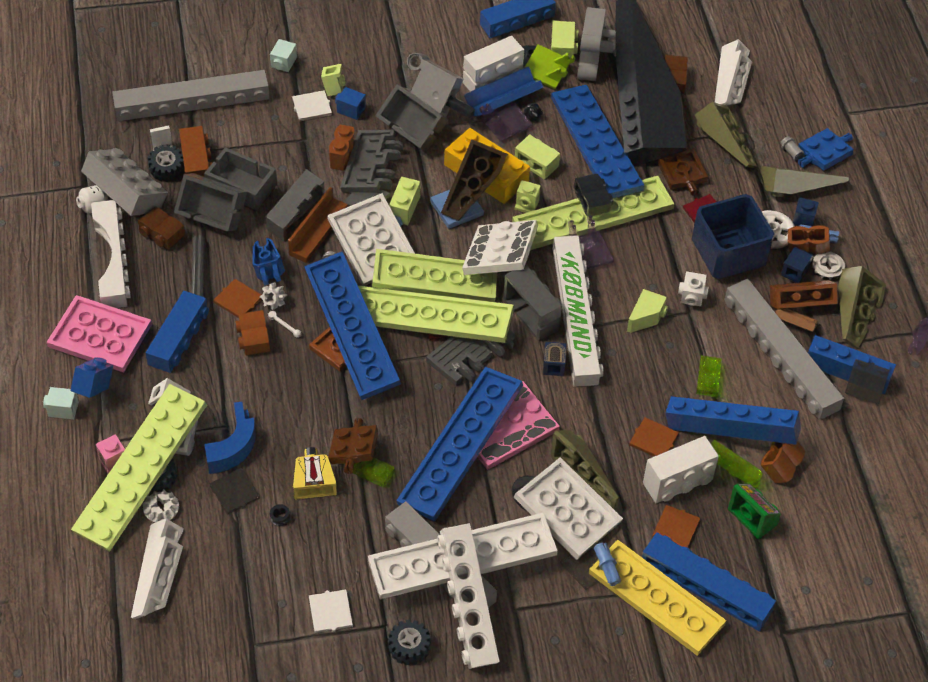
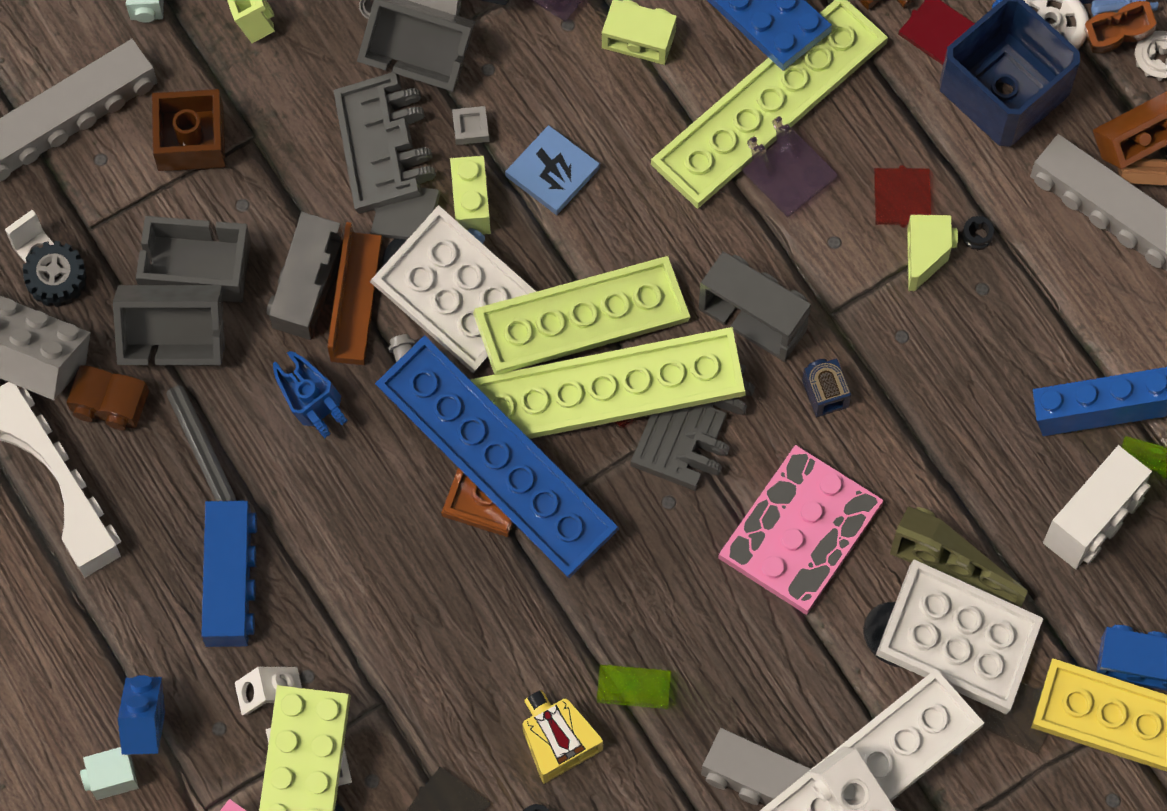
camera: 20 degrees left, 15 degrees up
bright pink plate [47,295,152,373] -> none
dark orange brick [179,126,212,177] -> none
blue arch [205,401,256,474] -> none
dark orange piece [213,279,262,318] -> none
dark orange brick [235,310,270,356] -> none
white gear [260,283,287,310] -> none
white hinge [268,311,302,338] -> none
white piece [292,90,332,121] -> none
reddish brown plate [328,418,379,474] -> none
dark orange brick [329,124,355,171] -> none
blue brick [335,87,366,120] -> none
blue plate [396,367,523,521] -> none
dark brown wedge [441,139,508,221] -> none
yellow brick [444,128,530,204] -> none
white plate [462,220,538,275] -> none
yellowish green brick [515,180,541,213] -> none
white brick [553,236,603,387] -> none
black brick [574,173,613,217] -> none
medium blue axle [594,543,621,586] -> none
dark orange piece [629,417,679,457] -> none
dark orange piece [652,505,700,548] -> none
white brick [678,271,709,307] -> none
clear neon green plate [696,355,722,397] -> none
dark blue brick [781,247,813,283] -> none
none -> reddish brown brick [152,89,225,171]
none -> light grey plate [452,106,489,145]
none -> clear red piece [874,165,931,228]
none -> black bush [962,216,994,250]

